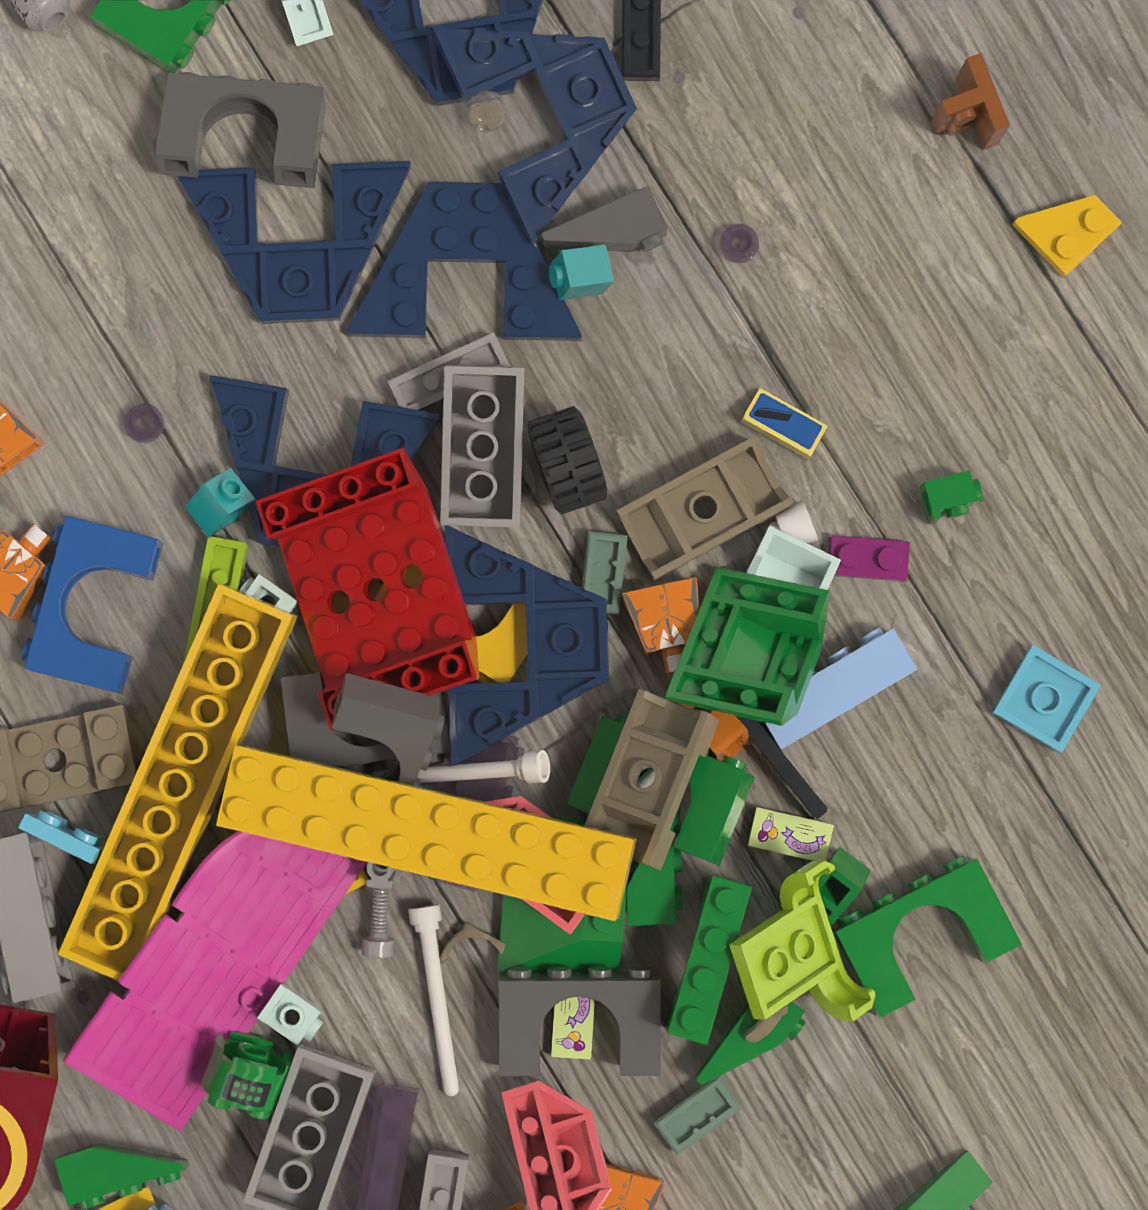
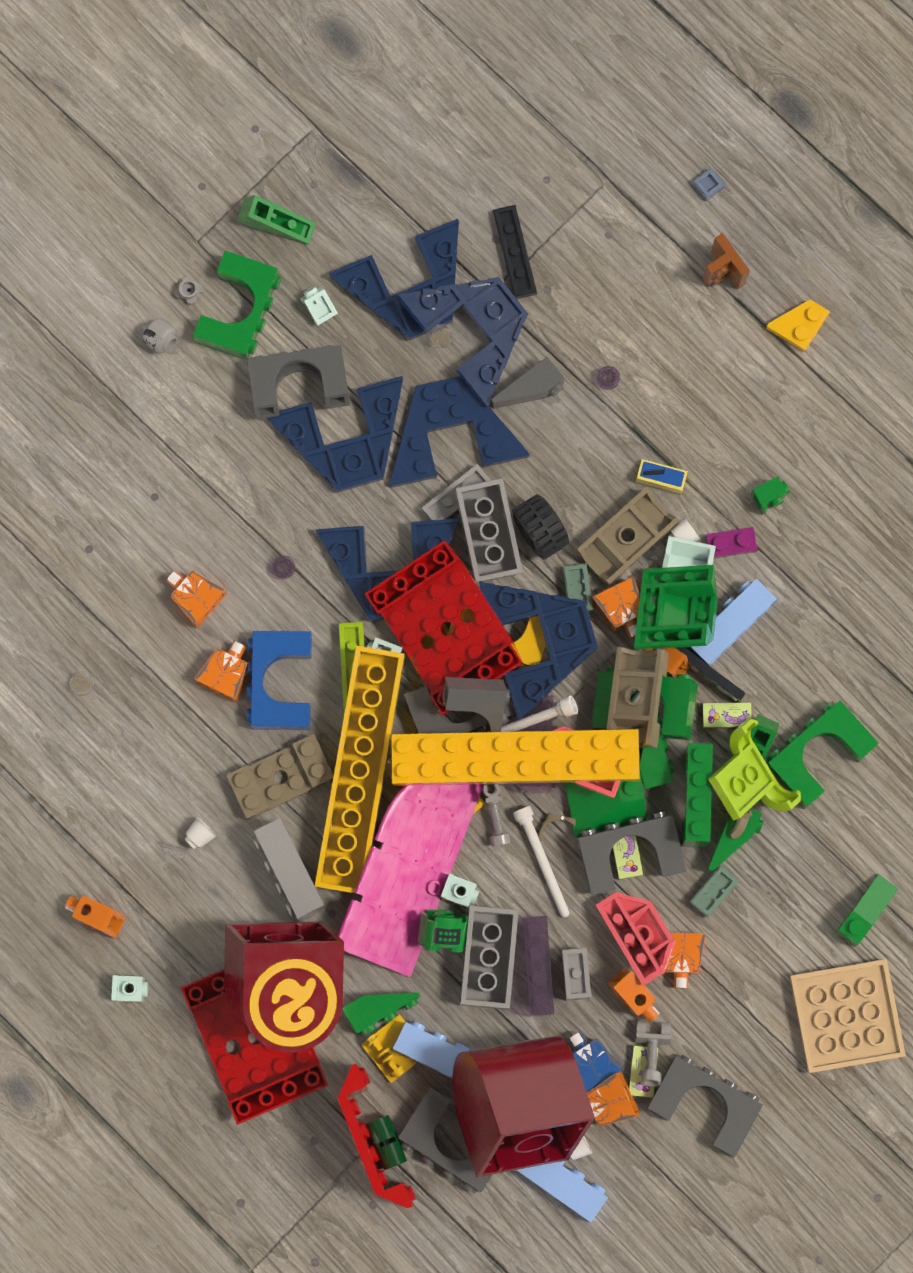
camera: 10 degrees left, 5 degrees down
medium azure plate [18,810,105,864] -> none
teal brick [185,468,255,537] -> none
teal brick [549,245,614,300] -> none
medium azure plate [991,645,1101,754] -> none

